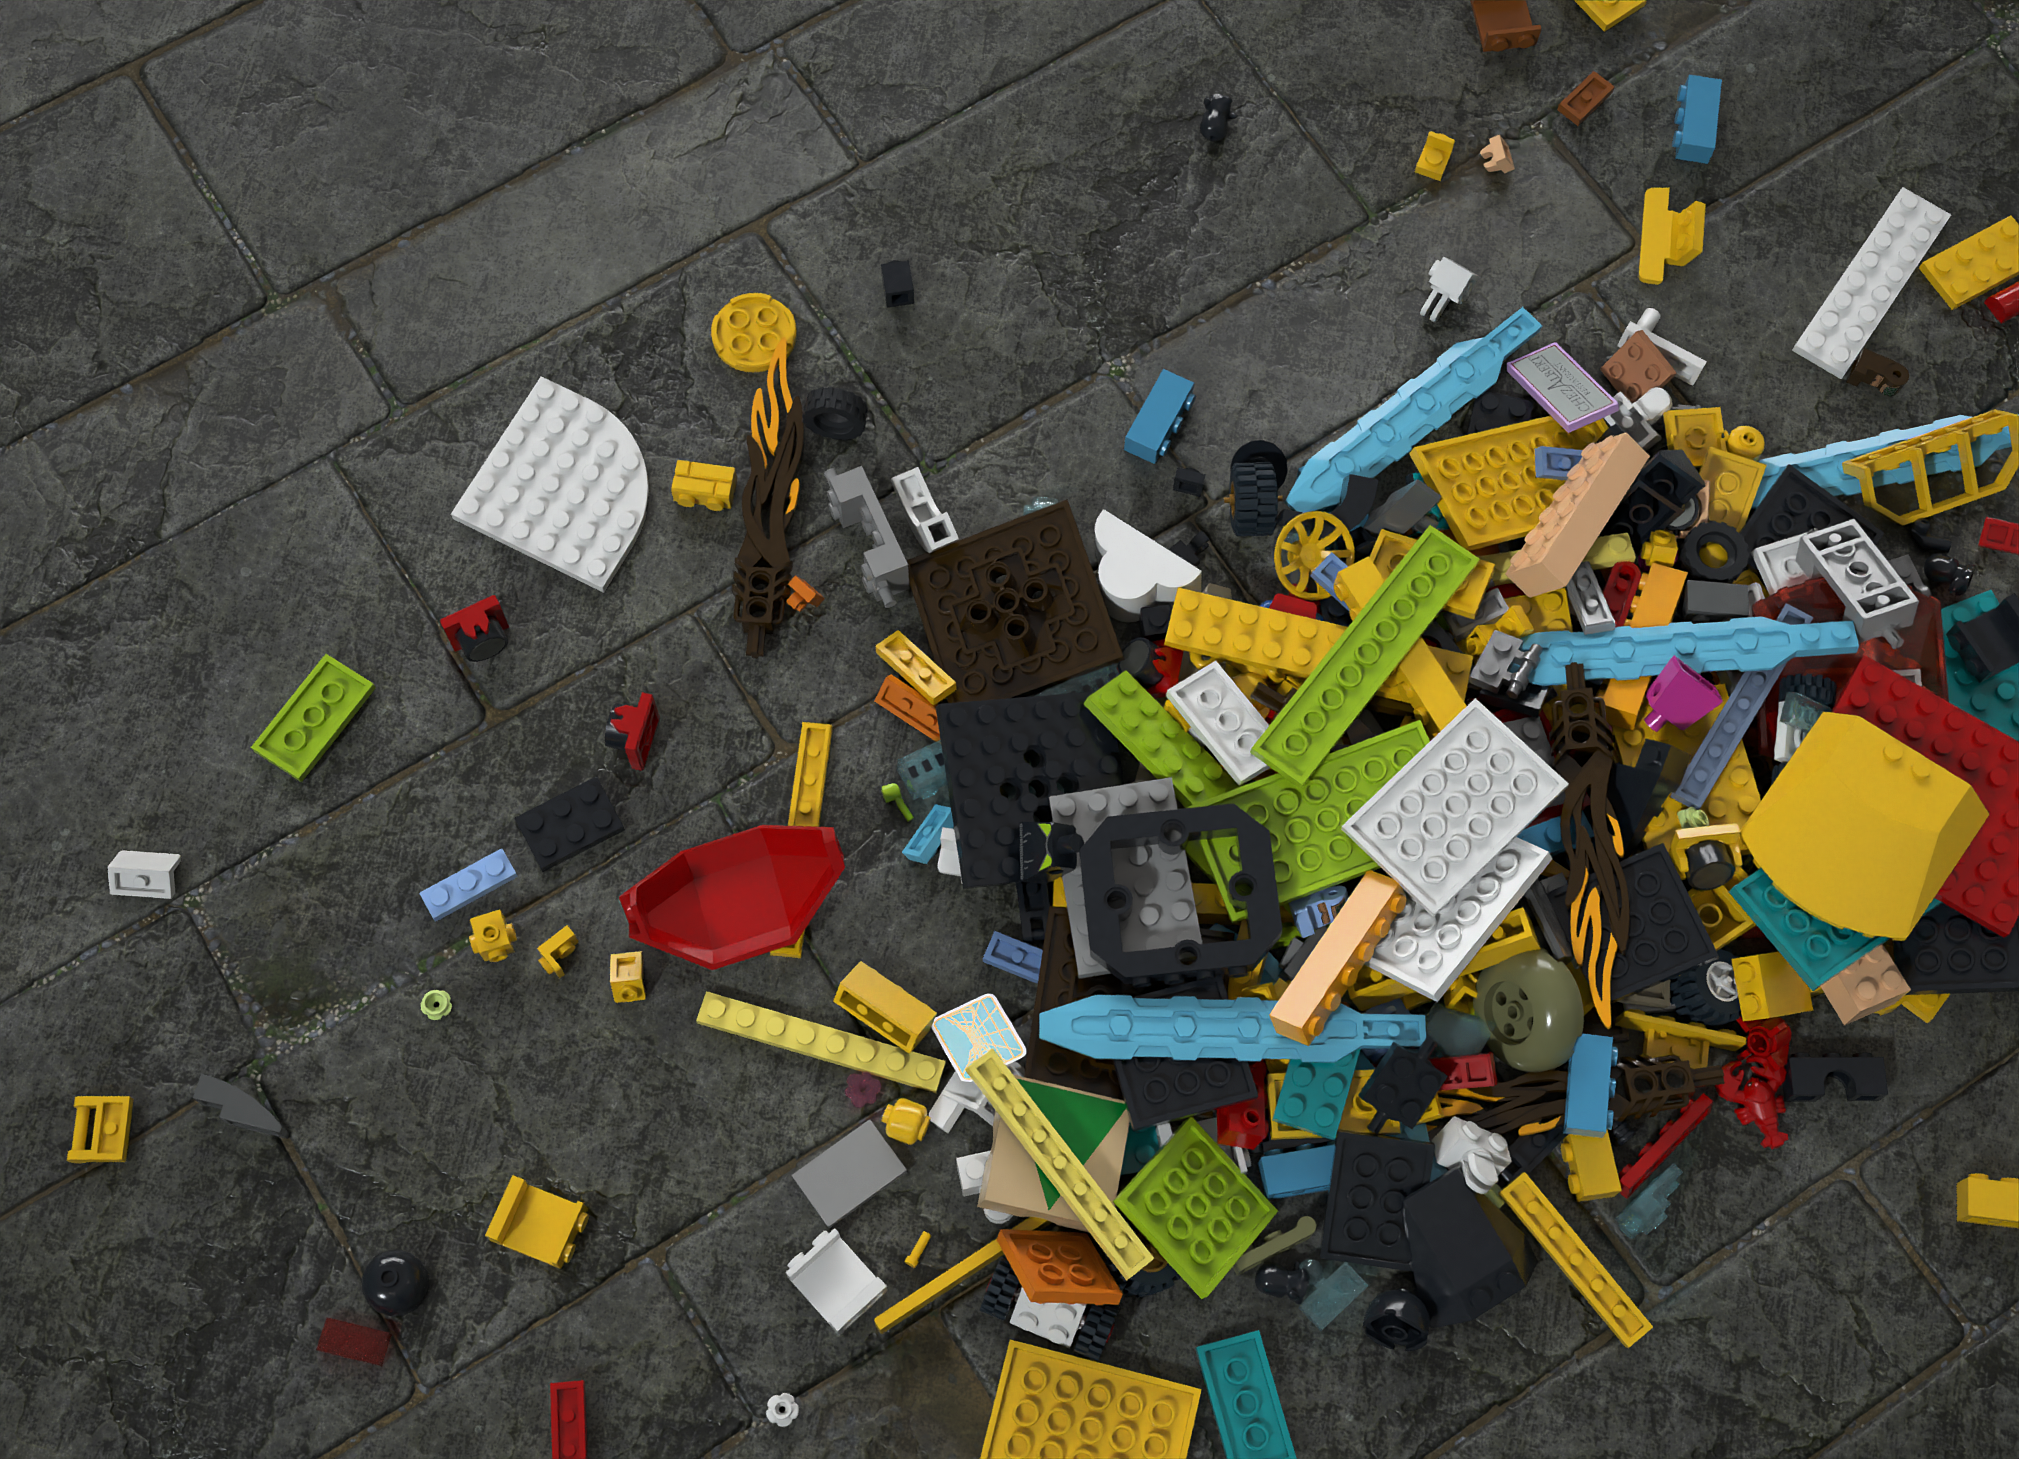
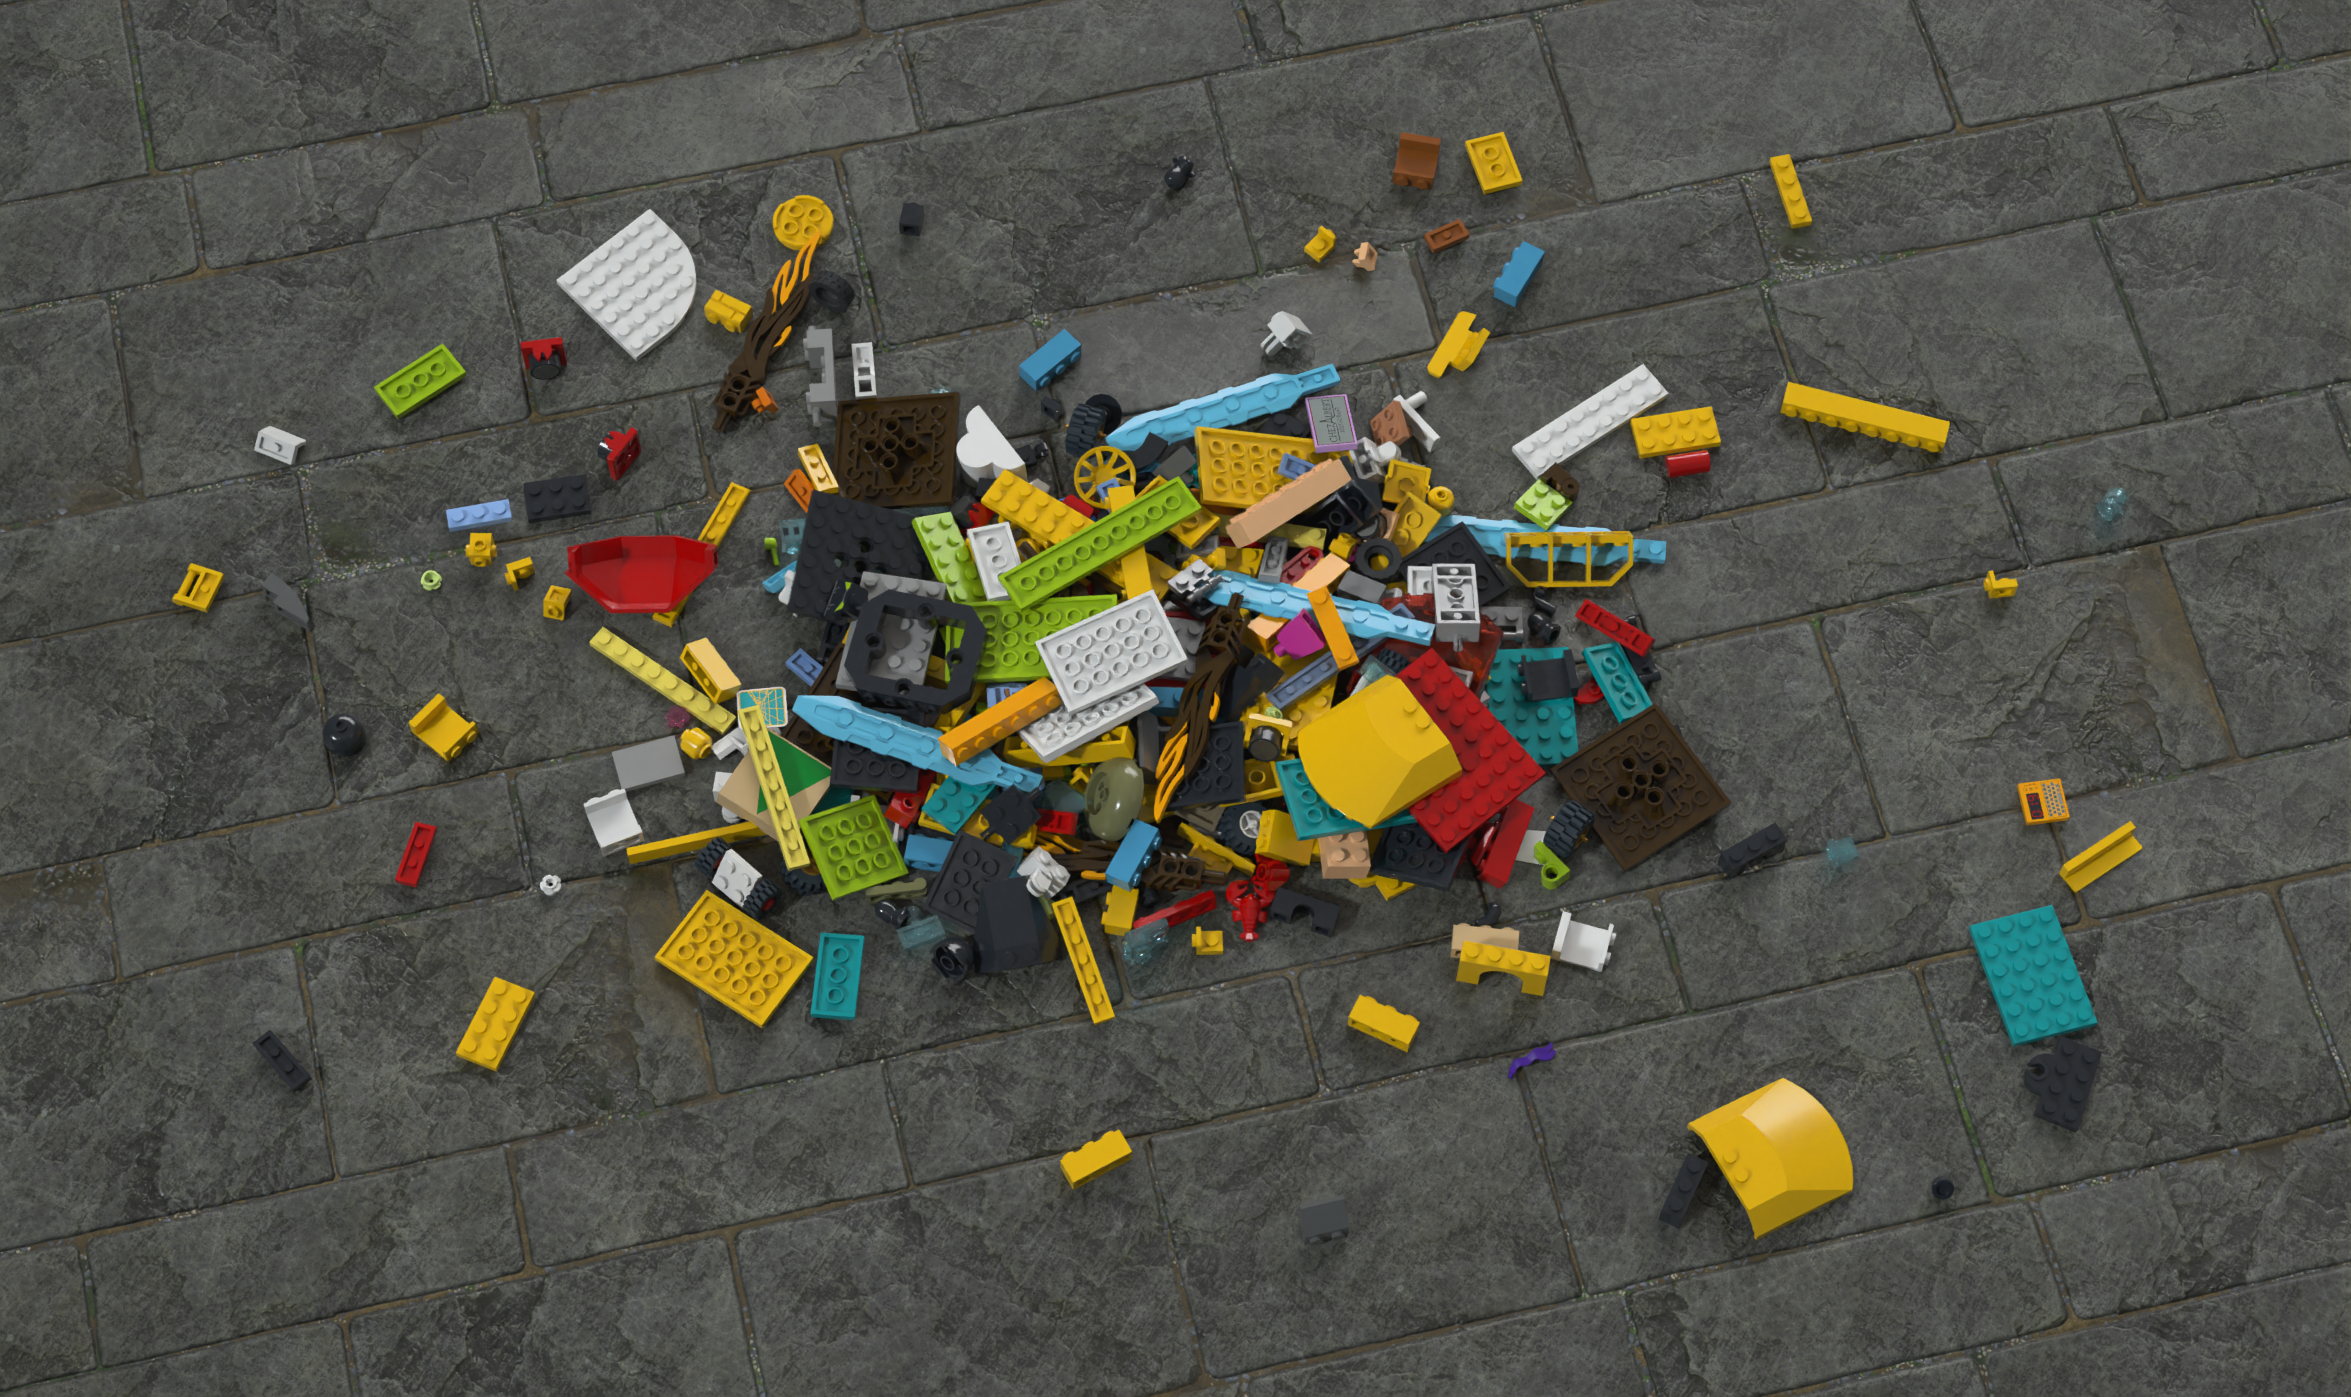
camera: 20 degrees right, 5 degrees down
clear red plate [316,1317,392,1367] -> none
yellow piece [904,1231,931,1268] -> none
orange plate [997,1229,1123,1305] -> none
none -> yellow bracket [1192,927,1223,955]
none -> light orange plate [1307,586,1359,671]
none -> lime plate [1514,479,1572,531]

